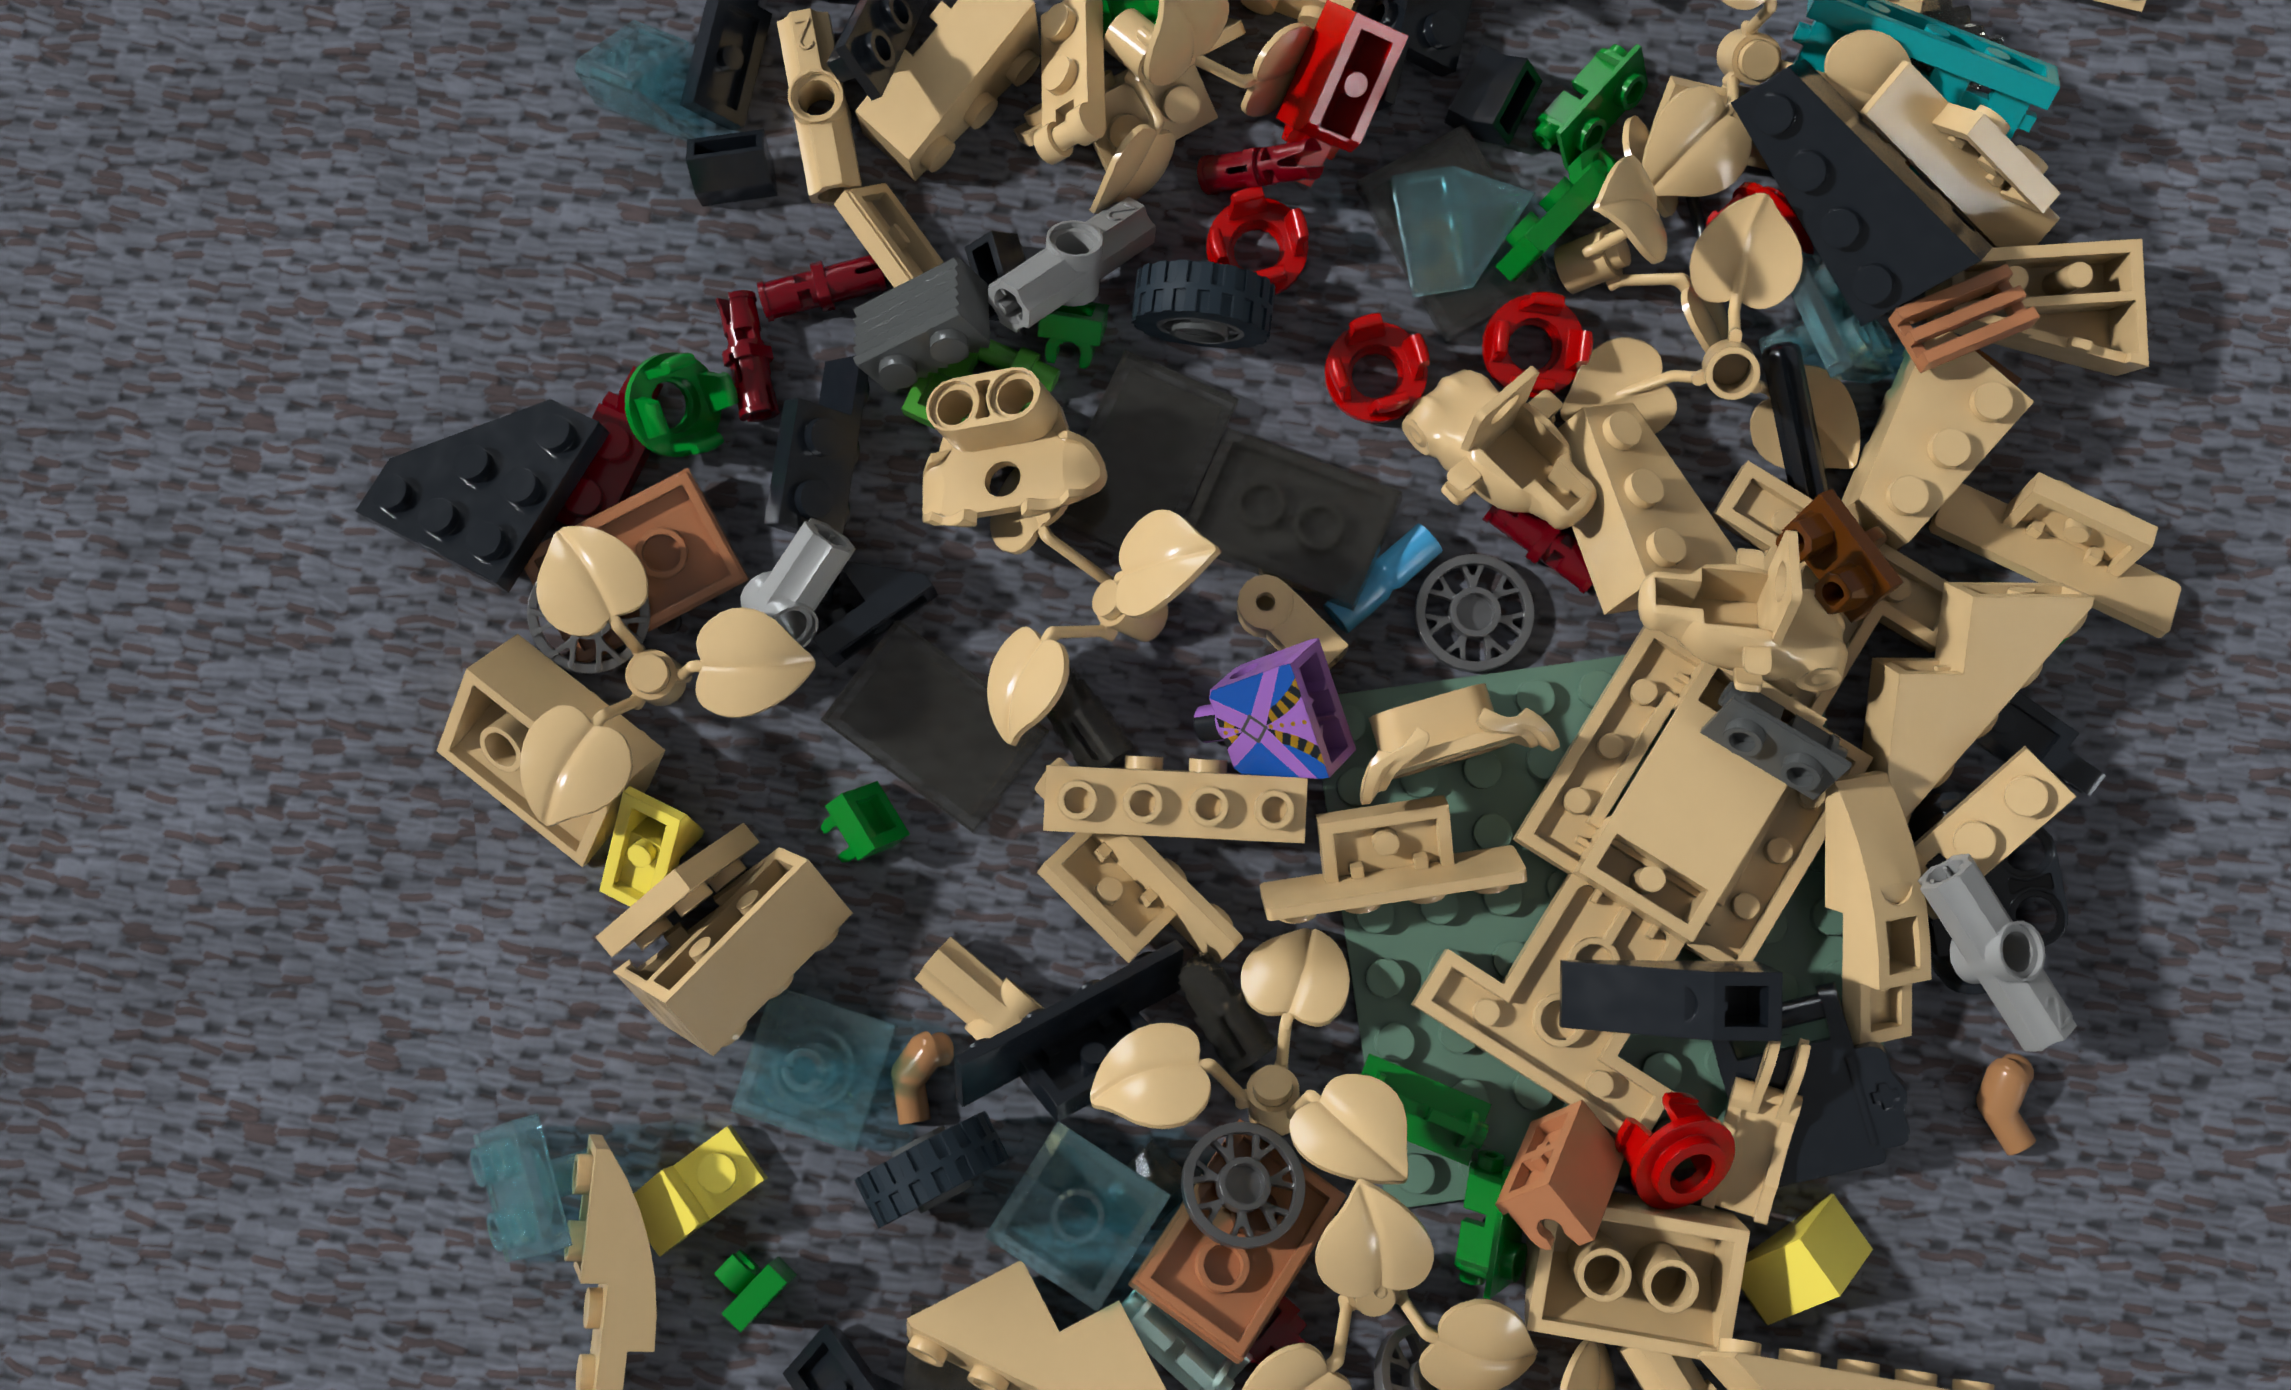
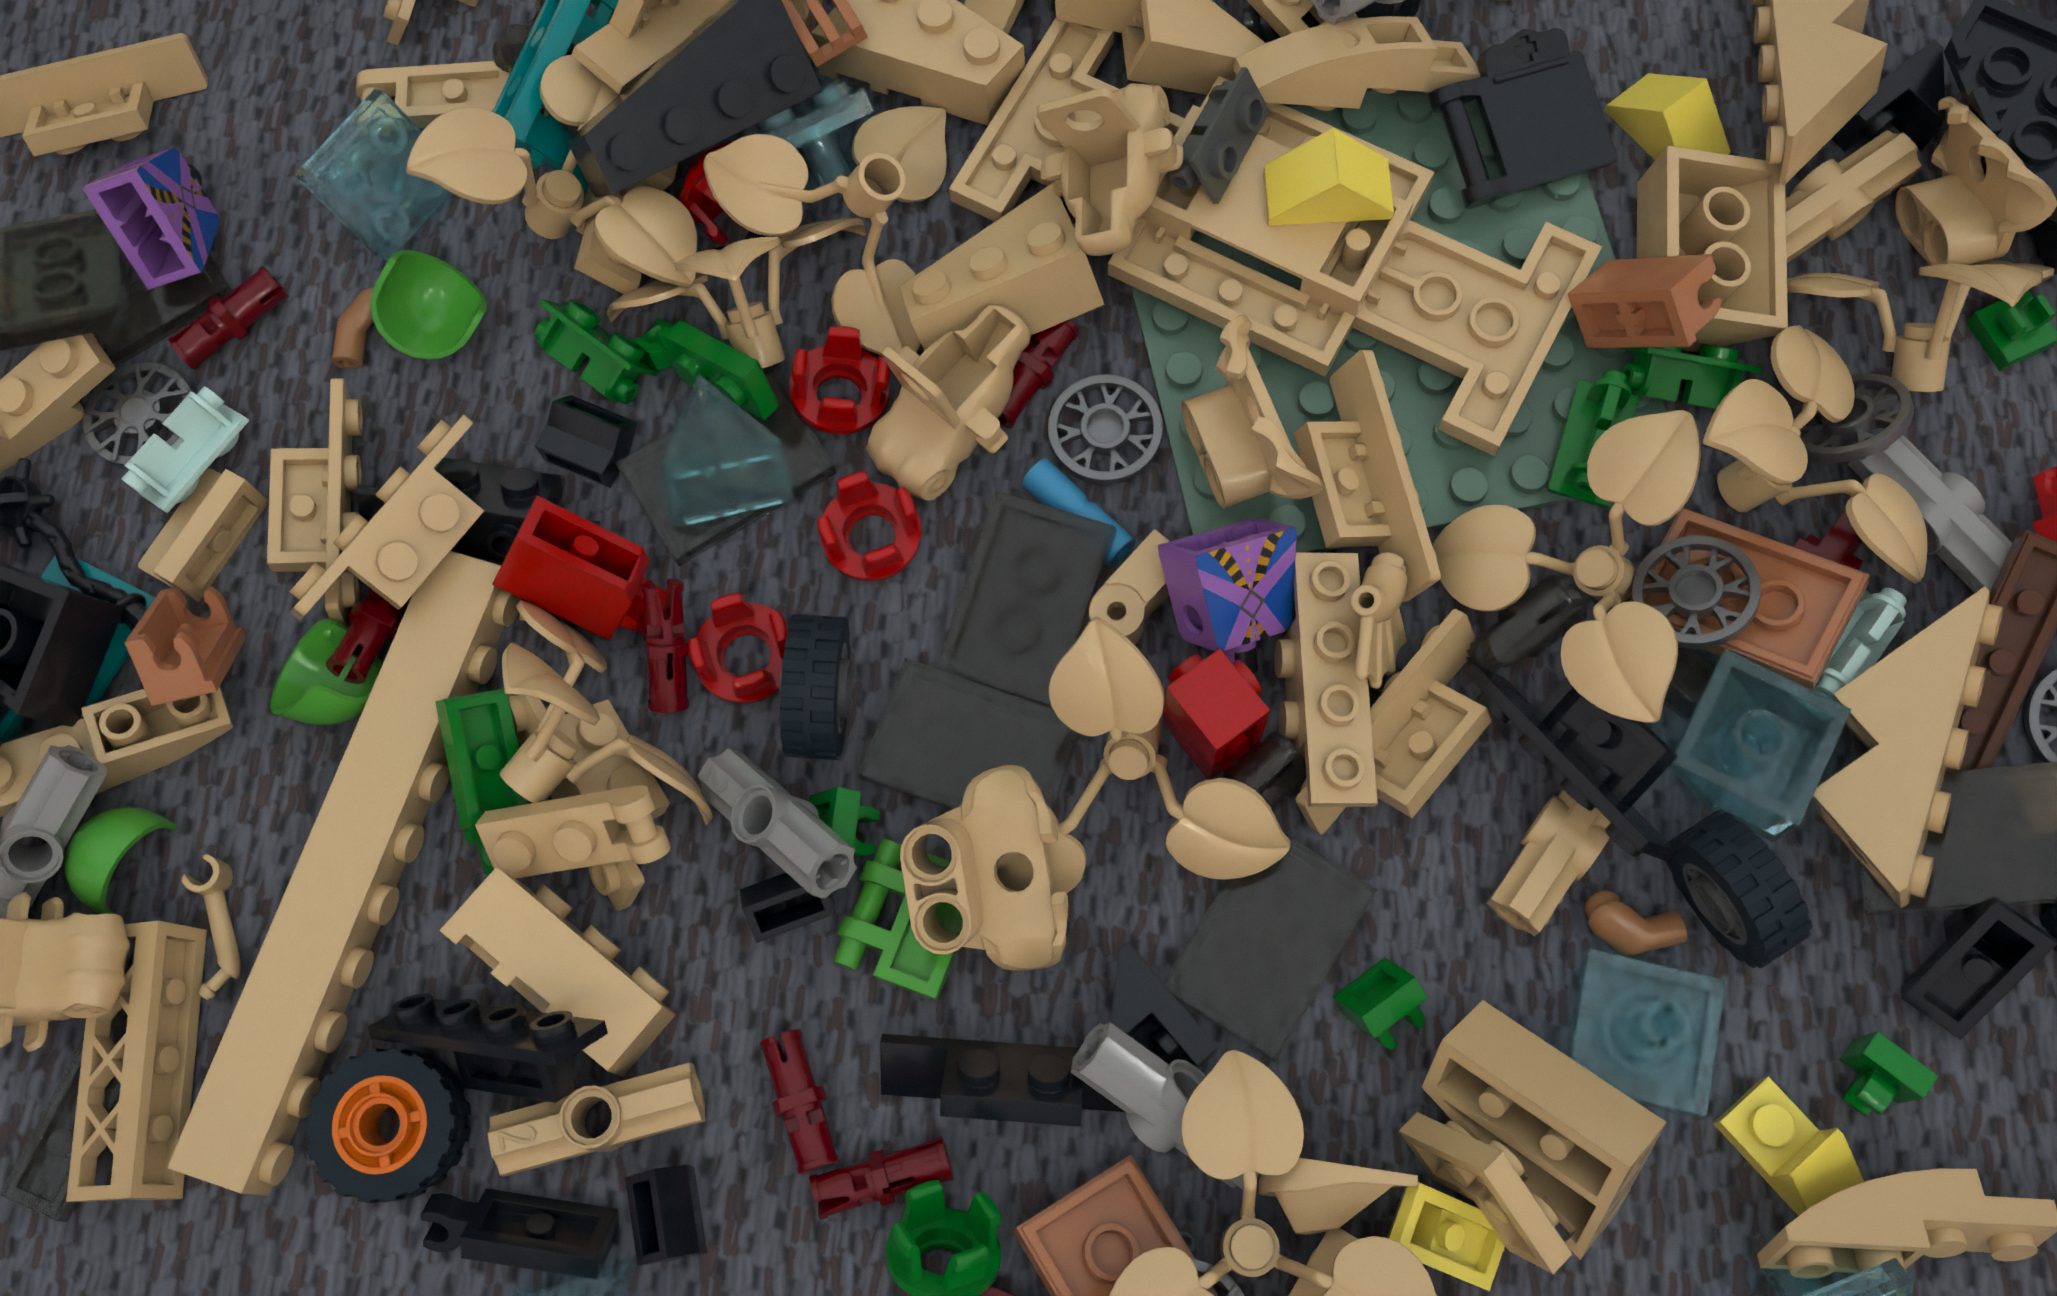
camera: 90 degrees left, 10 degrees down
tan tile [834,183,944,288] -> none
dark grey brick [853,256,990,393] -> none
black slope [1559,960,1783,1041] -> none
red piece [1615,1092,1735,1209] -> none
tan arm [1701,1038,1811,1226] -> none
black axle [1762,341,1829,500] -> none
reddish brown hips [1776,489,1904,623] -> none
none -> red brick [1162,648,1270,780]
none -> tan piece [1259,1158,1418,1235]
none -> light yellow slope [1264,128,1394,226]
none -> tan arm [1351,552,1408,689]

